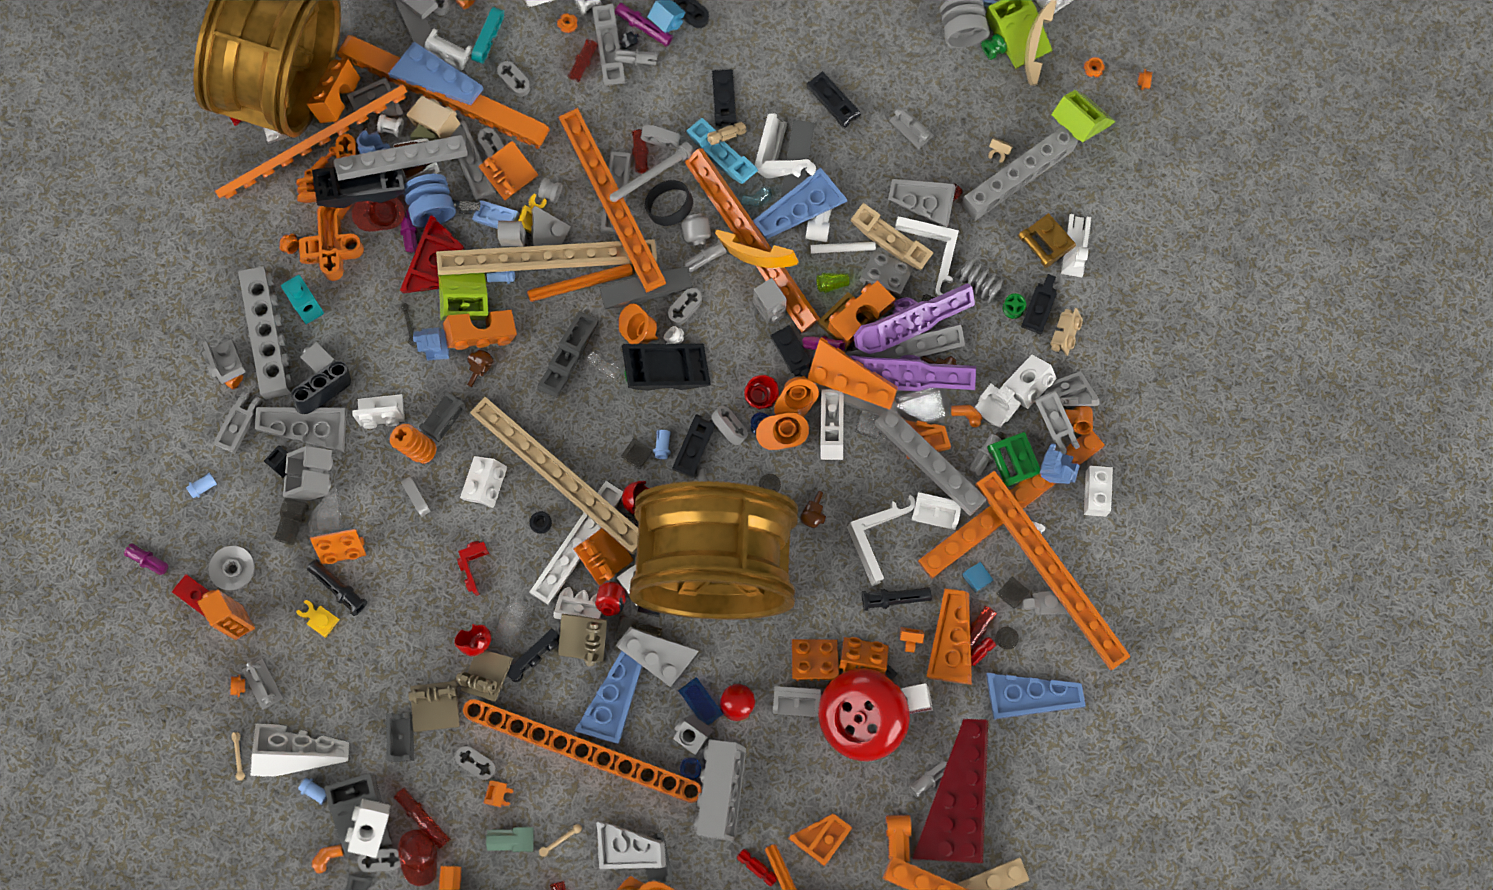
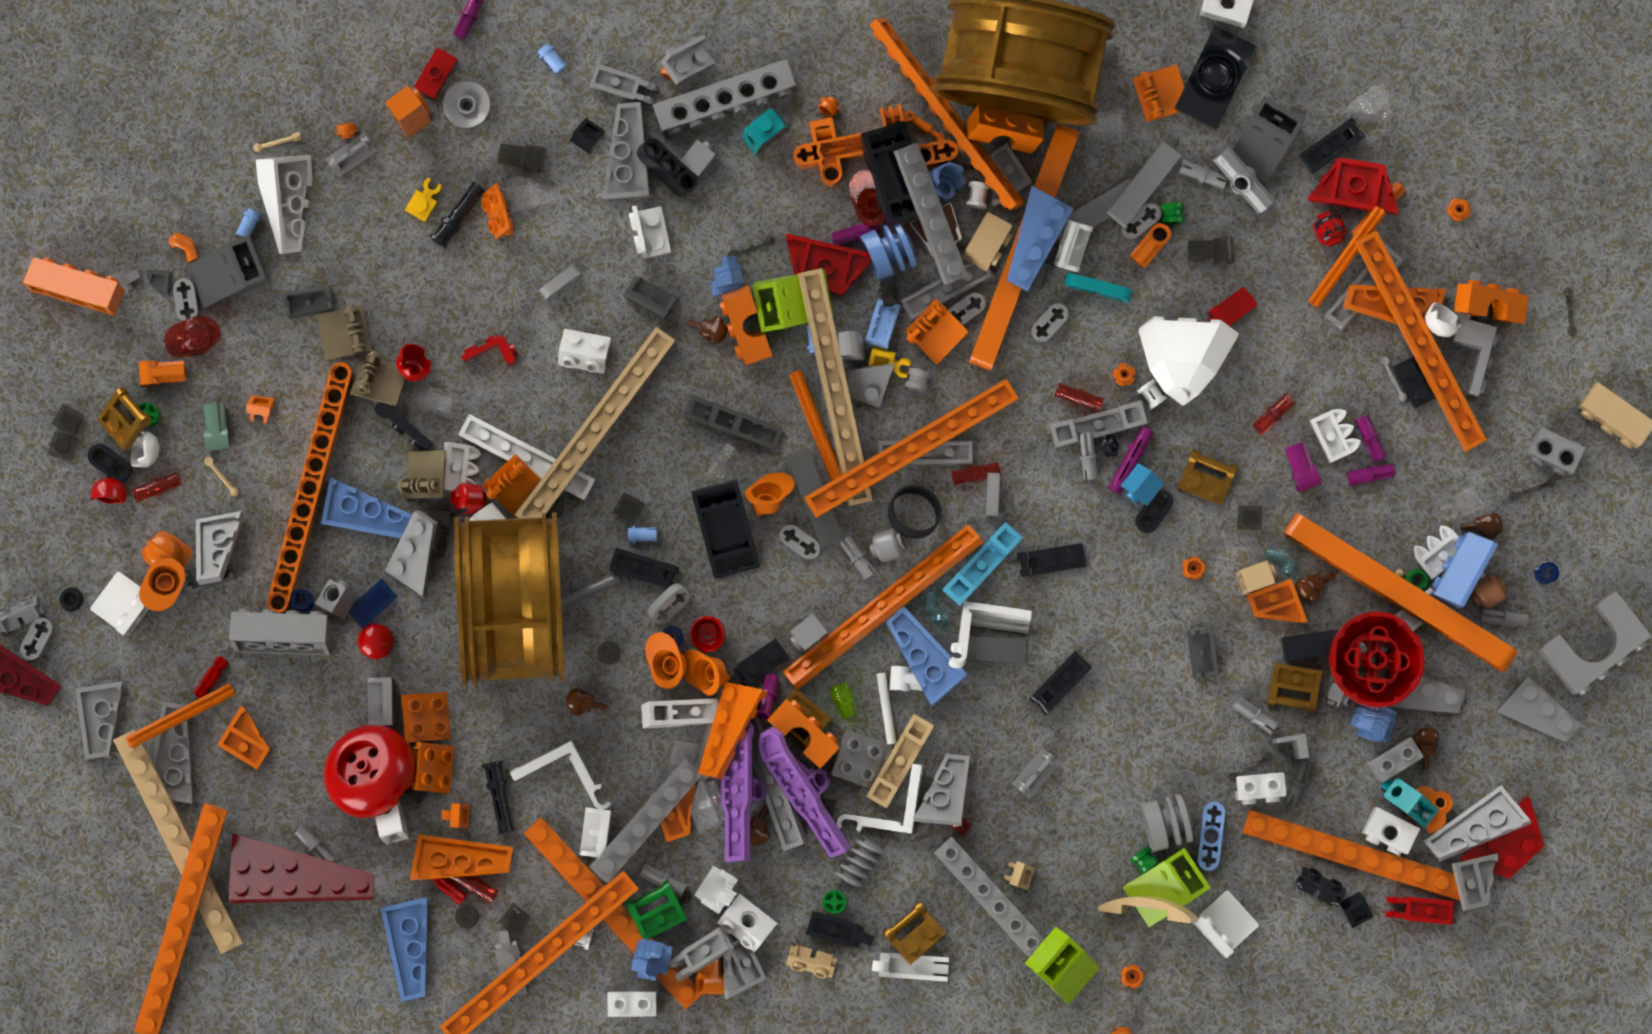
camera: 85 degrees right, 10 degrees up
light grey piece [283,446,333,501] -> none
white brick [345,799,390,858] -> none
orange piece [389,424,437,464] -> none
clear red pin [393,787,451,850] -> none
olive slope [410,125,438,141] -> none
light grey beam [455,746,496,781] -> none
black plate [529,511,552,534] -> none
light grey piece [609,142,695,202] -> none
red hair [621,481,650,516] -> none
white plate [664,326,684,344] -> none
tan axle [707,122,746,145] -> none
light orange slope [715,230,799,268] -> none
orange piece [886,815,911,862] -> none
orange arm [951,405,982,428] -> none
dark azure slope [962,562,993,593] -> none

